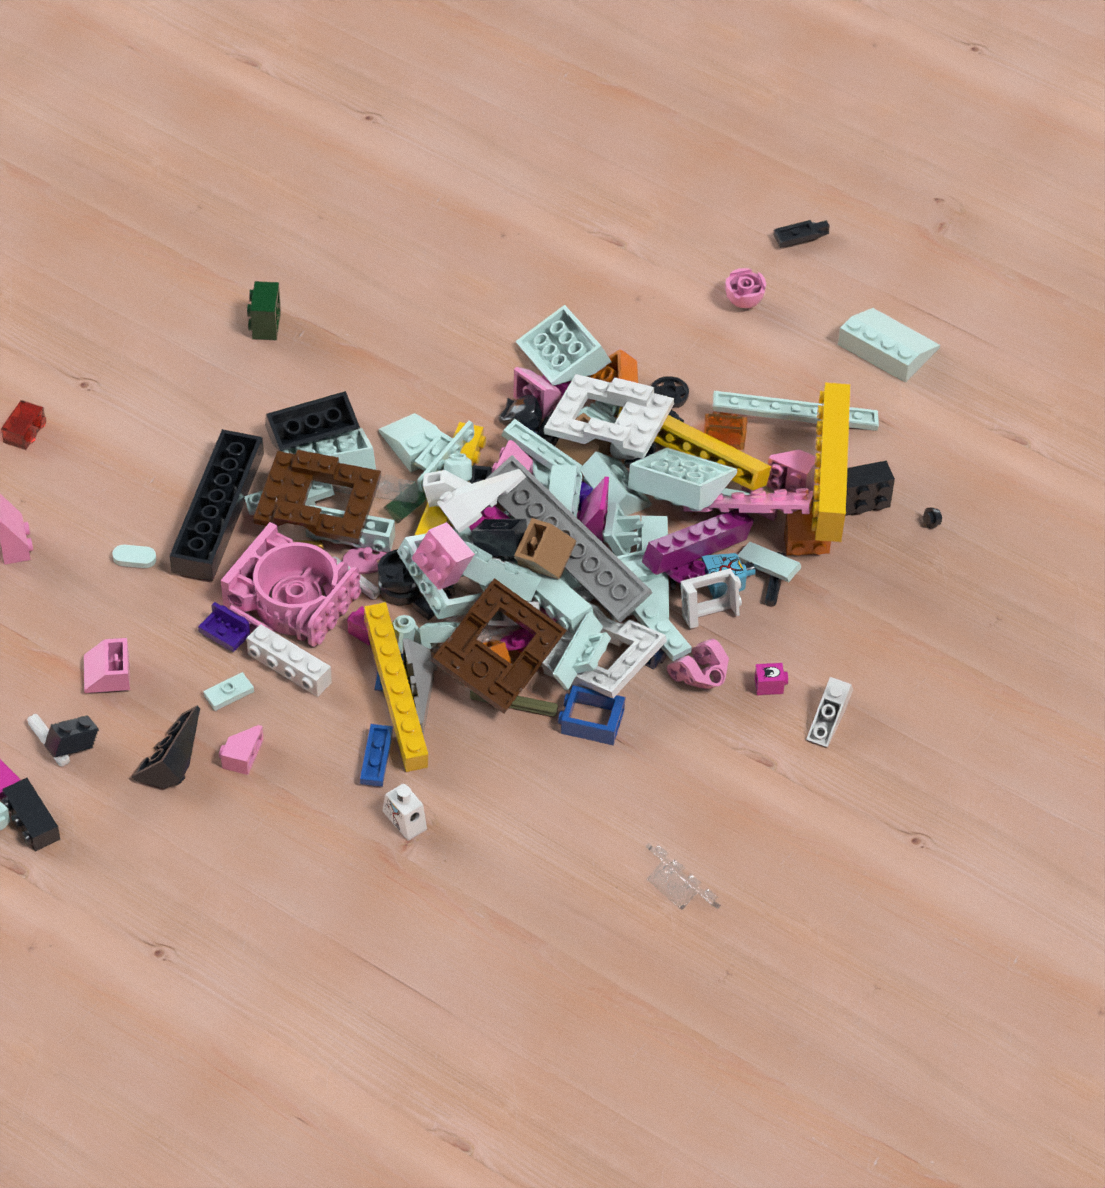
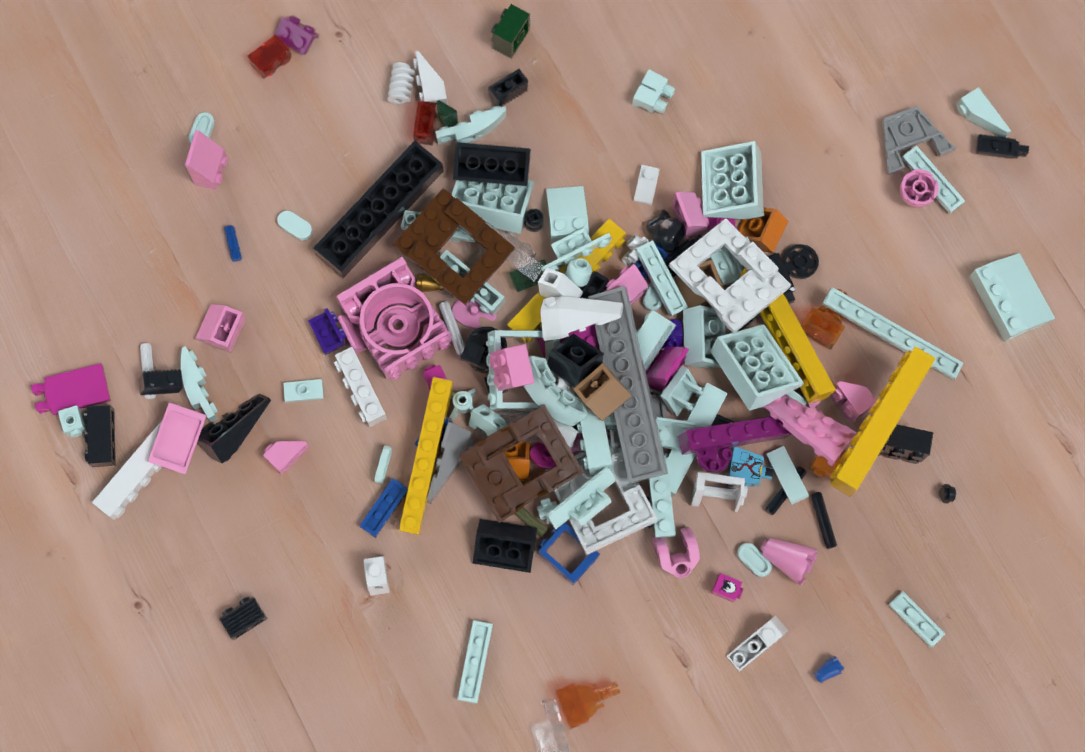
camera: 25 degrees right, 25 degrees up
none -> white brick [92,421,162,520]
none -> bright pink piece [147,403,207,474]
none -> light aqua slope [181,346,218,422]
none -> black brick [219,596,268,640]
none -> blue axle [224,225,242,262]
none -> magenta bracket [274,15,319,55]
none -> light aqua tile [375,445,392,484]
none -> white piece [387,62,415,104]
none -> white slope [413,51,447,109]
none -> clear red brick [413,101,437,146]
none -> light aqua slope [435,106,506,145]
none -> clear green slope [436,100,458,128]
none -> light aqua plate [457,620,493,704]
none -> black slope [472,519,538,573]
none -> black brick [488,69,528,107]
none -> black wheel [525,209,544,232]
none -> light aqua gear [537,498,557,523]
none -> clear orange brick [555,681,621,730]
none -> white plate [622,234,649,265]
none -> light aqua hips [632,69,675,114]
none -> white slope [634,165,660,205]
none -> light aqua tile [737,543,772,577]
none -> bright pink cone [761,538,818,585]
none -> black axle [811,492,837,549]
none -> blue cone [814,656,844,683]
none -> light grey wing [882,106,956,175]
none -> light aqua tile [888,591,945,648]
none -> light aqua plate [901,146,965,214]
none -> light aqua slope [956,87,1011,138]

